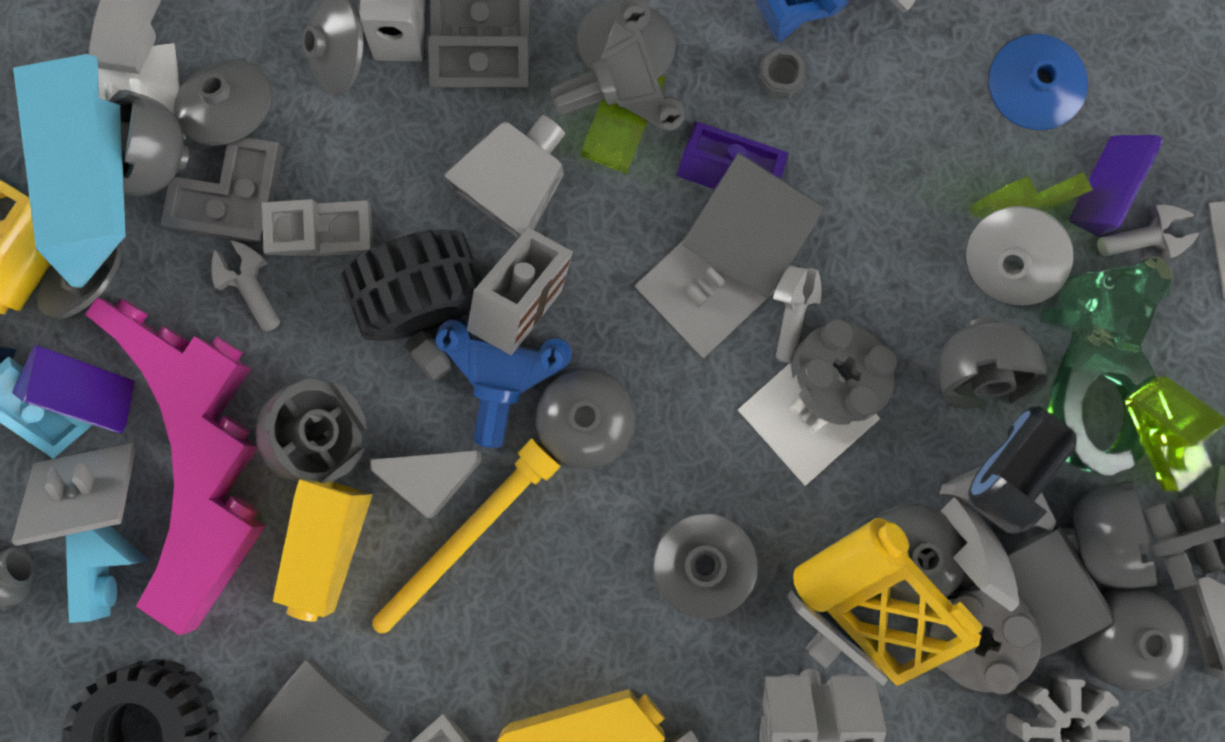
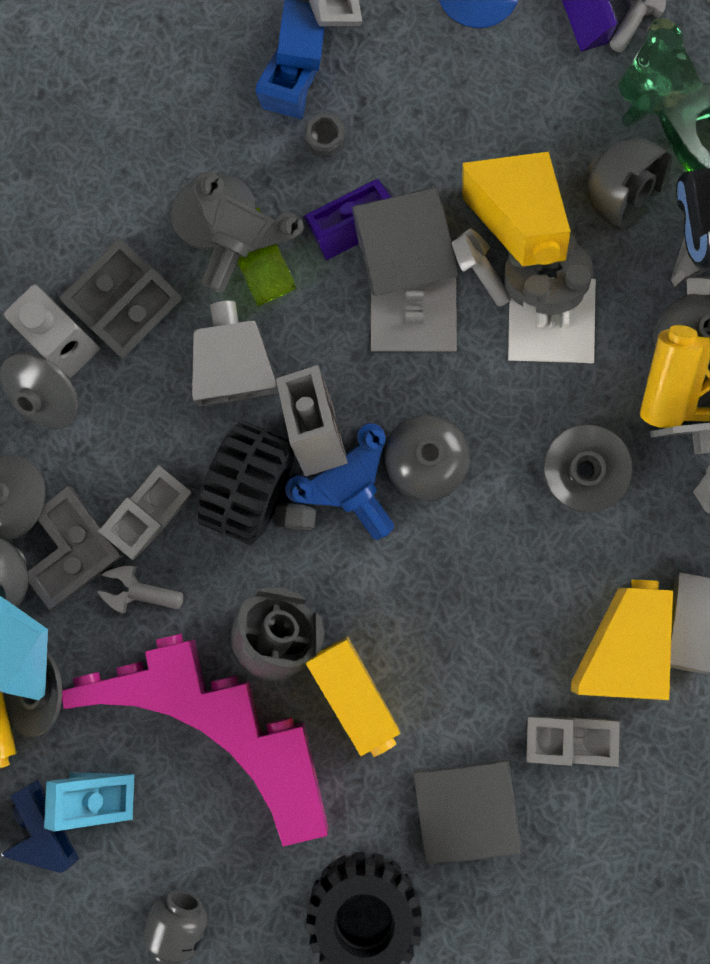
camera: 45 degrees left, 0 degrees up
light grey piece [11,442,135,546] -> none
dark purple slope [12,344,135,434] -> none
medium azure slope [66,526,149,623] -> none
light grey slope [371,451,482,518] -> none
yellow piece [372,438,561,634] -> none
light grey dish [966,206,1074,306] -> none
clear neon green slope [969,172,1093,218] -> none
none -> yellow slope [462,151,571,266]

